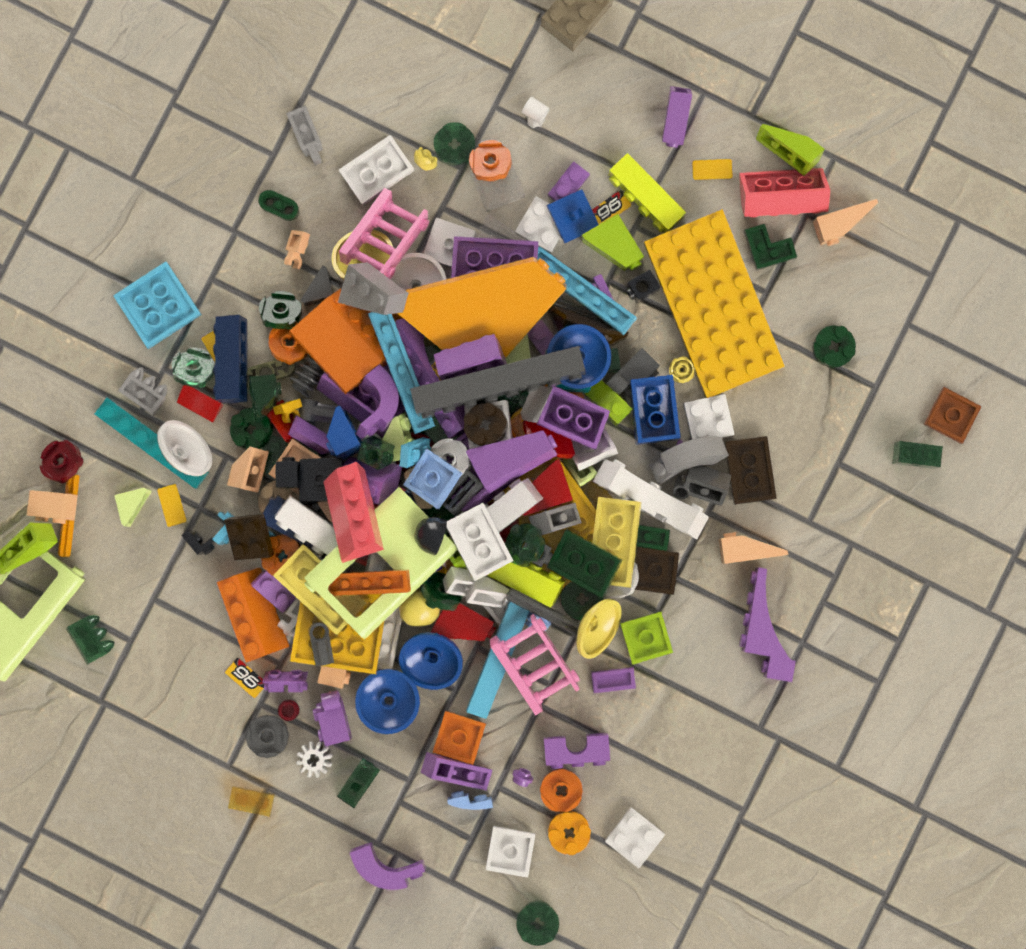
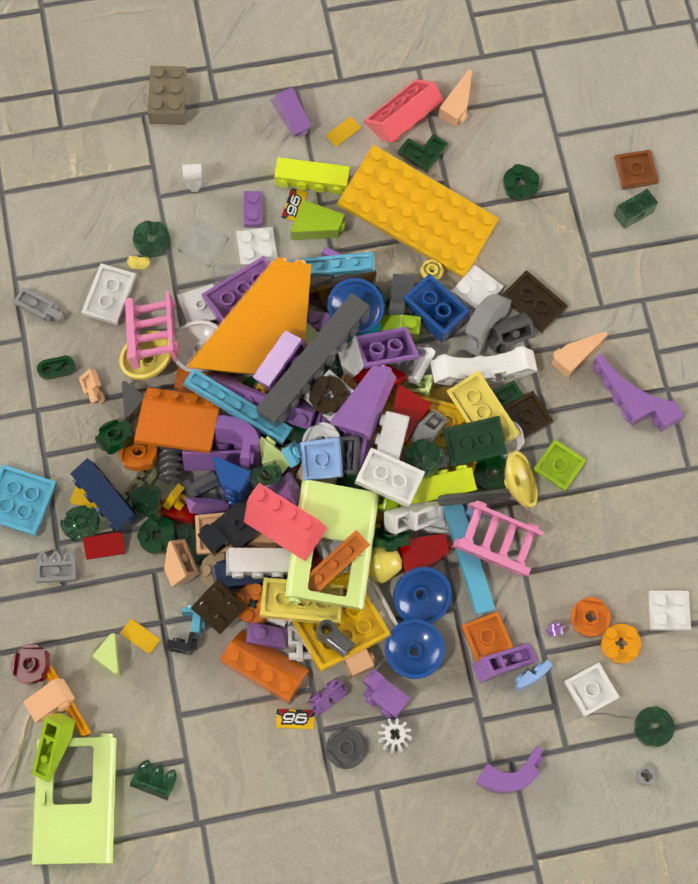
camera: 40 degrees left, 15 degrees down
teal plate [94,398,209,489] -> none
white dish [158,420,212,476] -> none
clear yellow plate [228,786,275,817] -> none
dark red plate [278,699,300,721] -> none
clear green slope [337,758,380,808] -> none
light grey wedge [338,262,409,315] -> none
black helmet [414,517,447,556] -> none
orange plate [469,140,512,181] -> none
medium lavender arch [544,733,610,769] -> none
blue piece [546,189,599,244] -> none
medium lavender tile [591,667,636,693] -> none
black brick [626,270,661,303] -> none
lime slope [756,124,825,176] -> none

